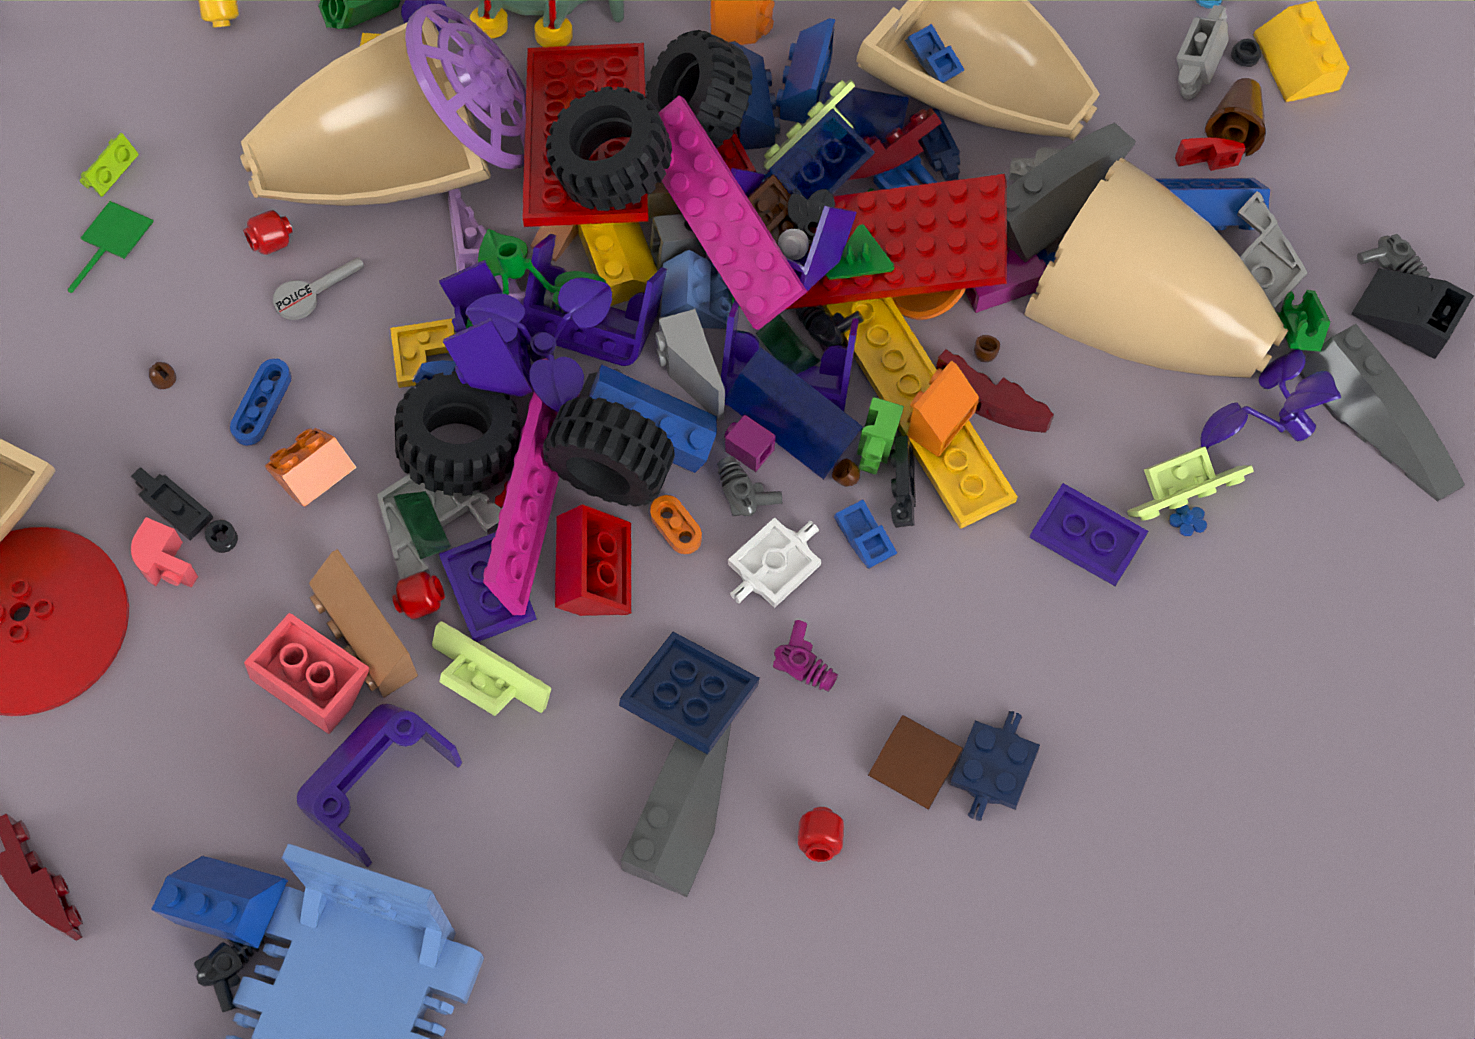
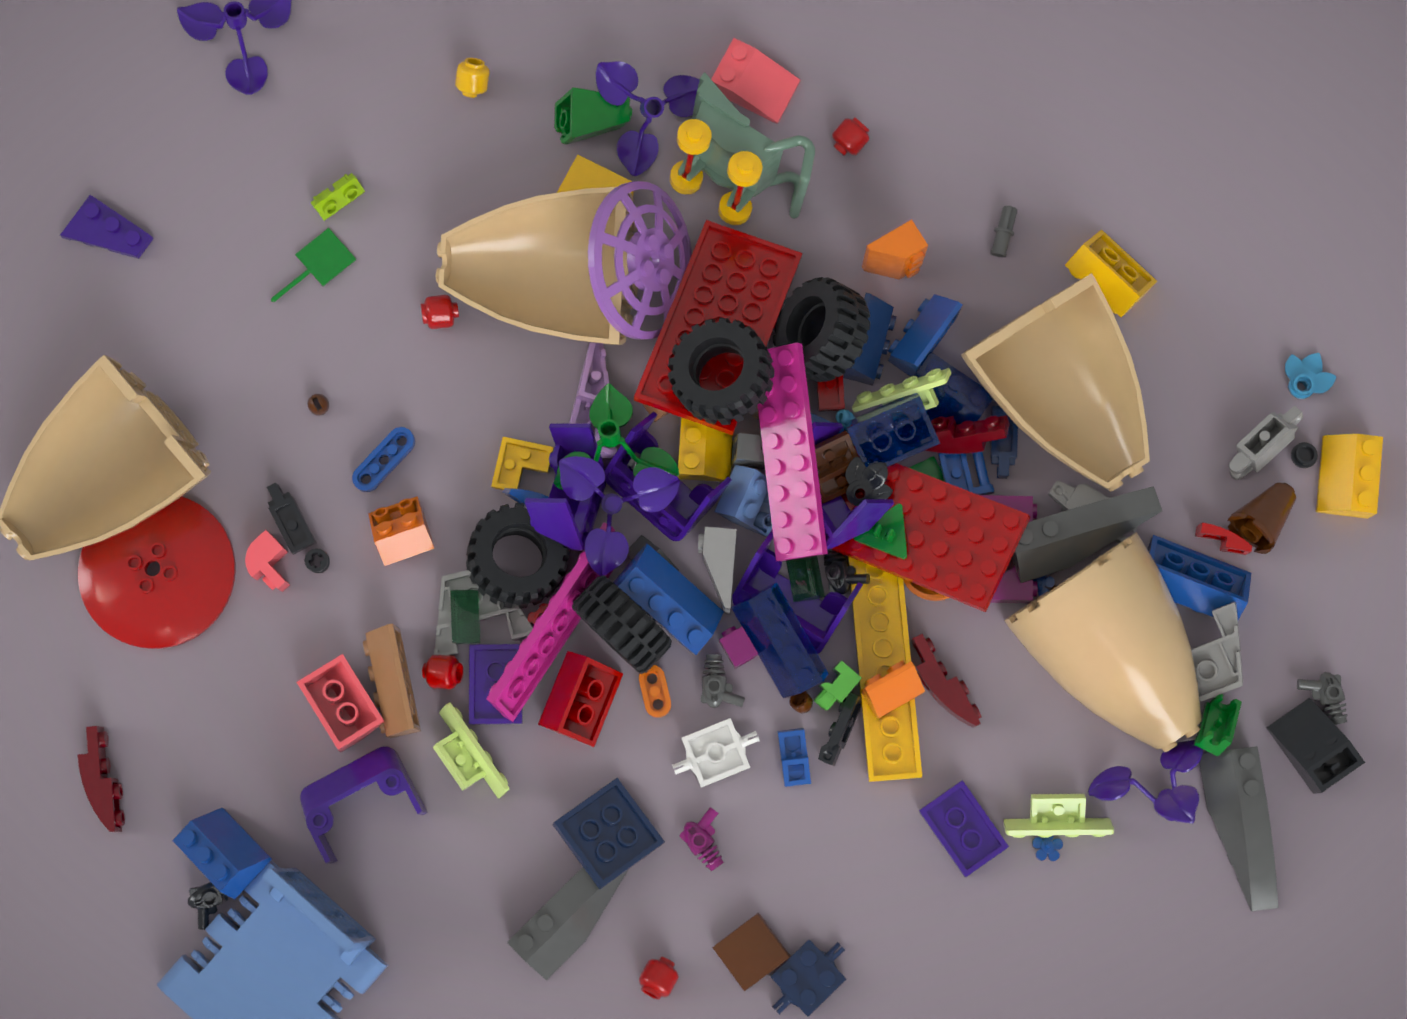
camera: 25 degrees right, 15 degrees up
light grey piece [273,257,364,320] -> none
white plate [778,229,809,260] -> none
blue slope [905,24,965,83] -> none
reddish brown hinge [974,335,1000,363] -> none

